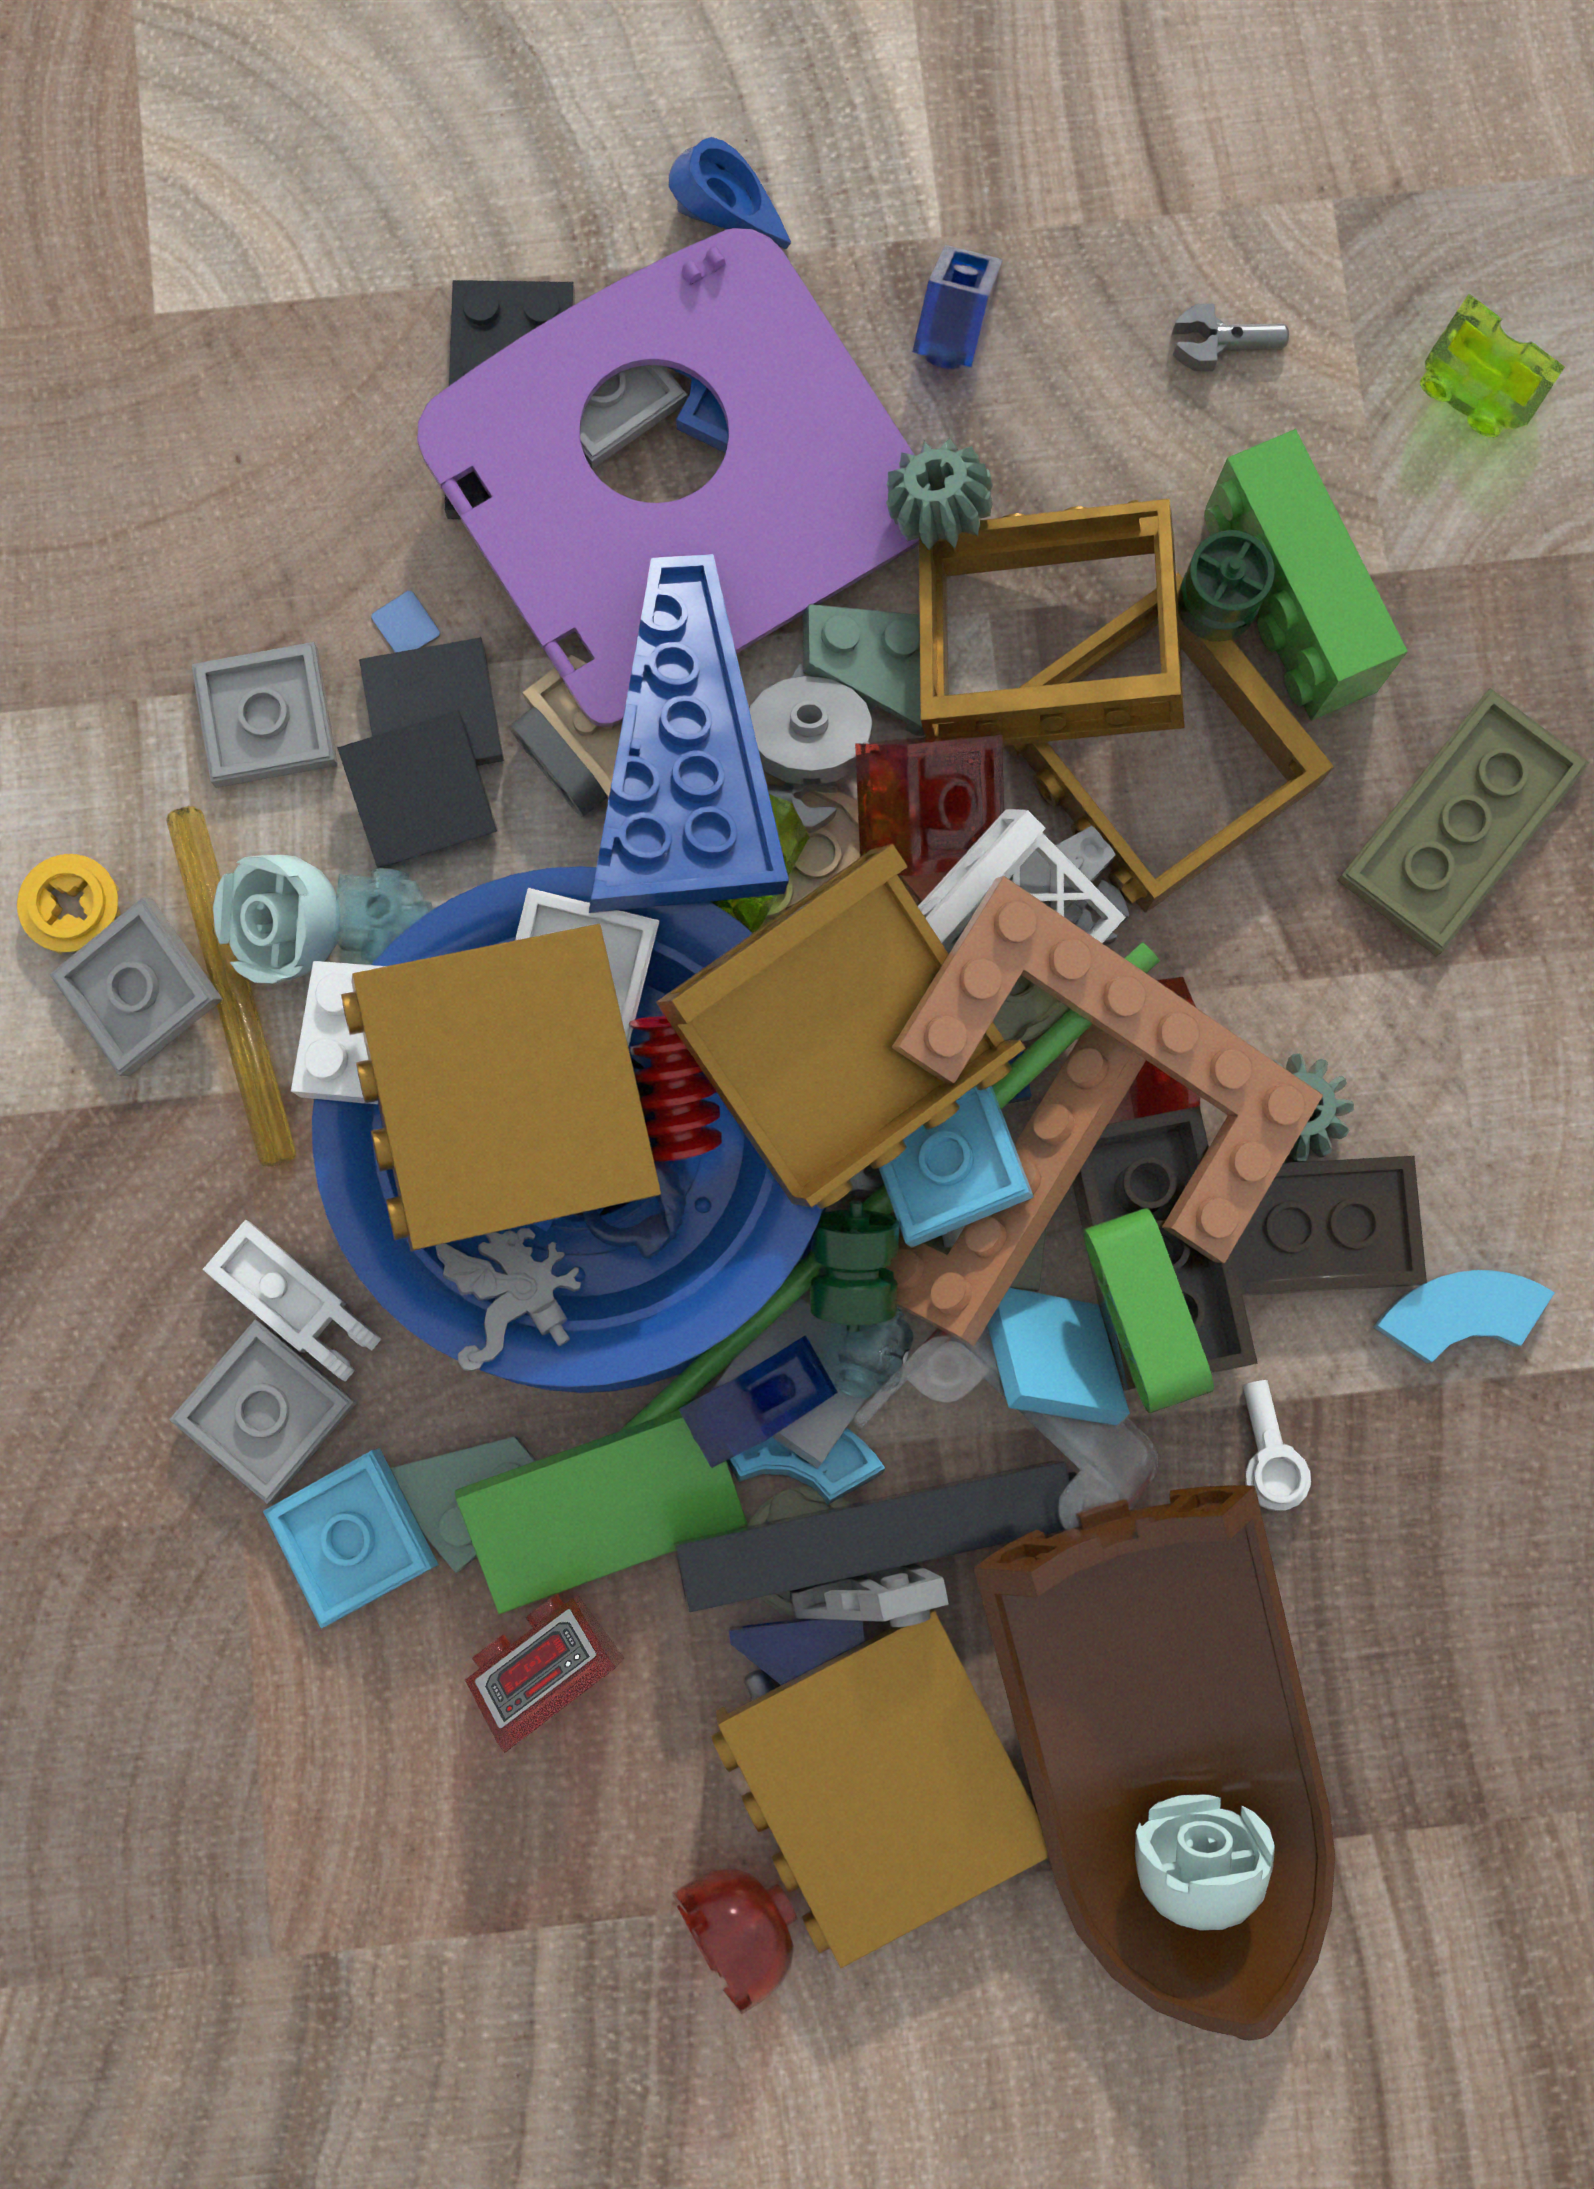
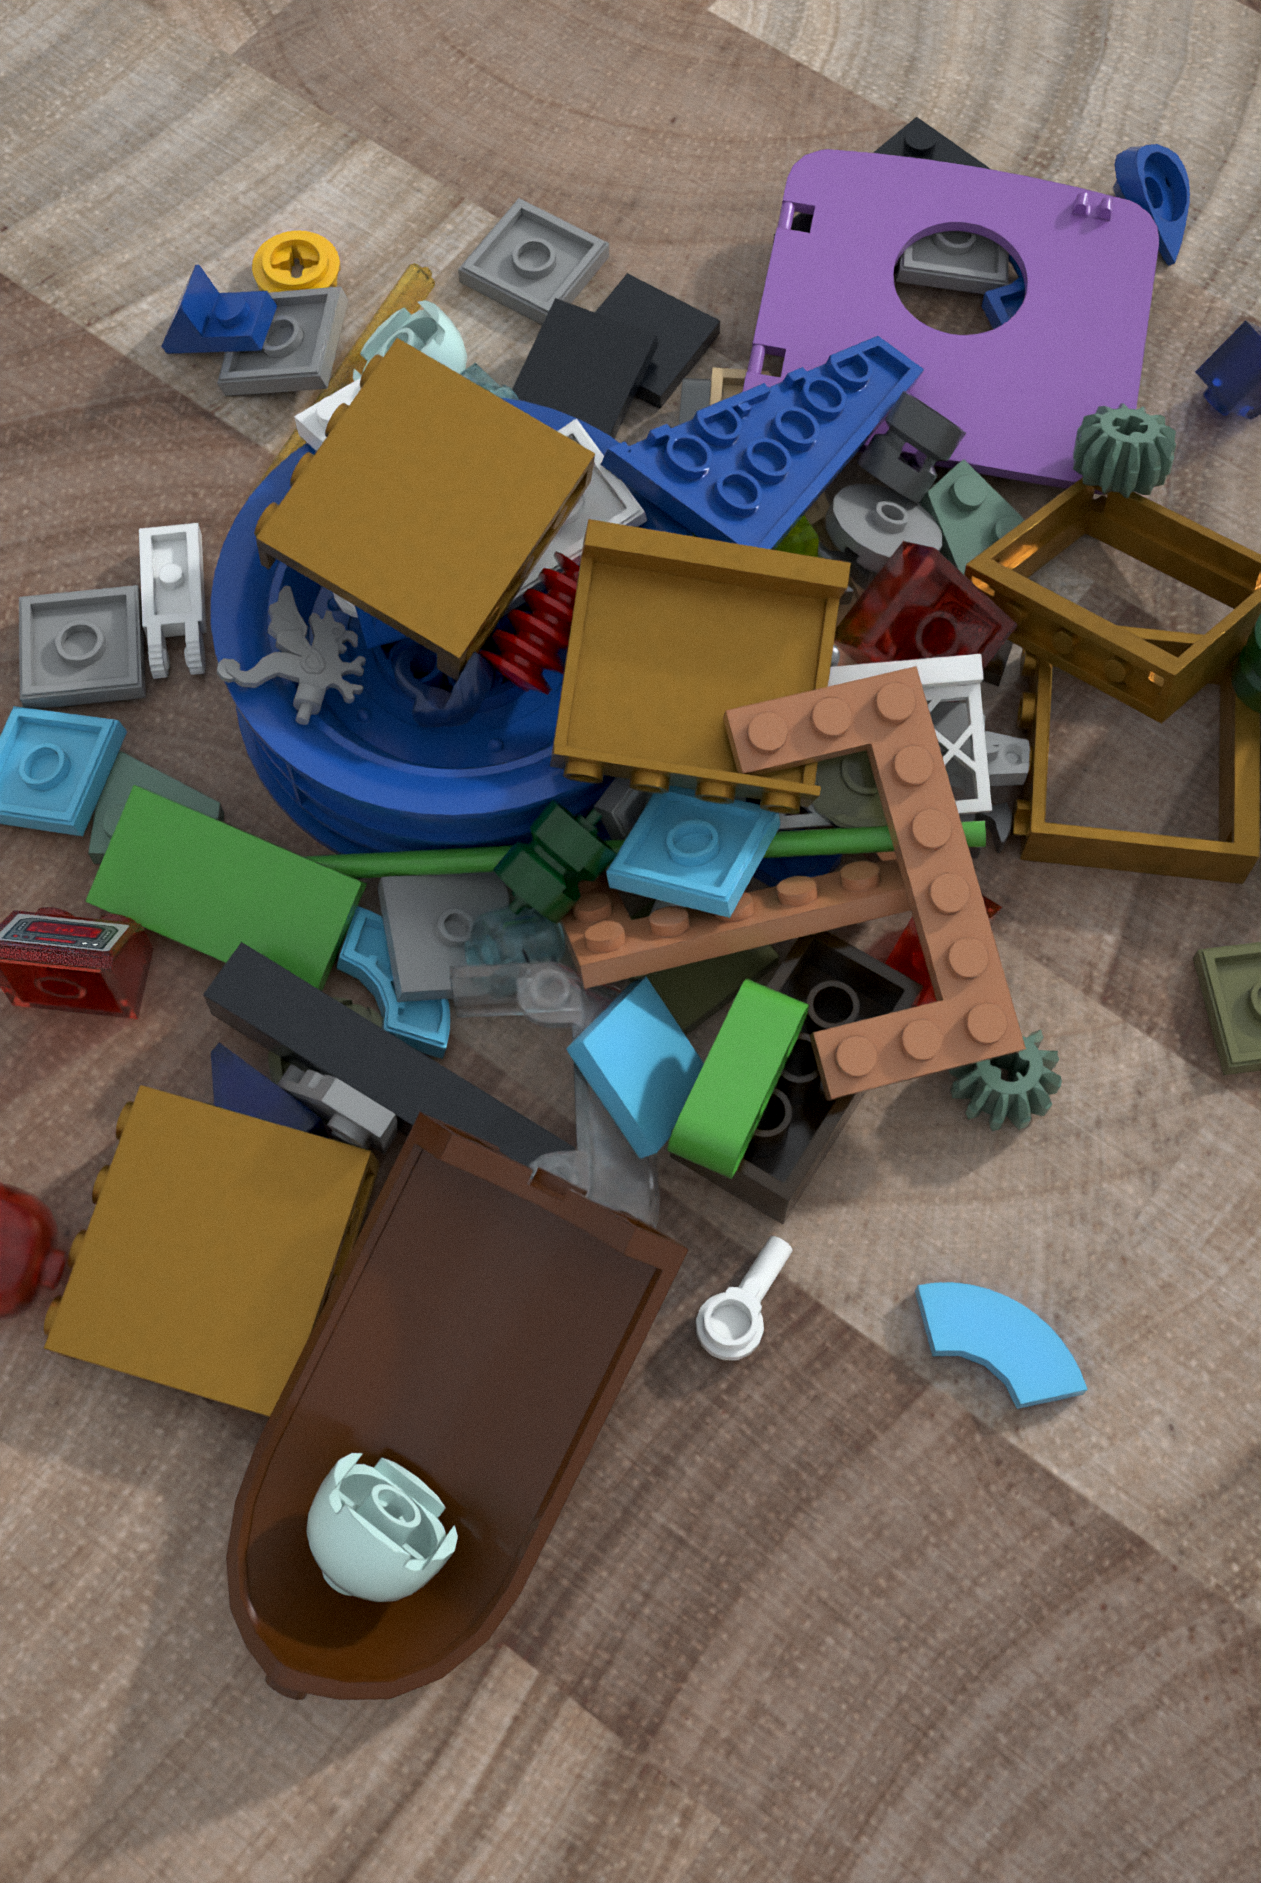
camera: 45 degrees right, 15 degrees down
medium blue sticker [371,591,440,653] -> none
clear blue slope [679,1335,838,1468] -> none
dark brown plate [1232,1155,1427,1296] -> none
none -> blue slope [161,265,277,354]
none -> dark grey wheel [857,391,966,504]

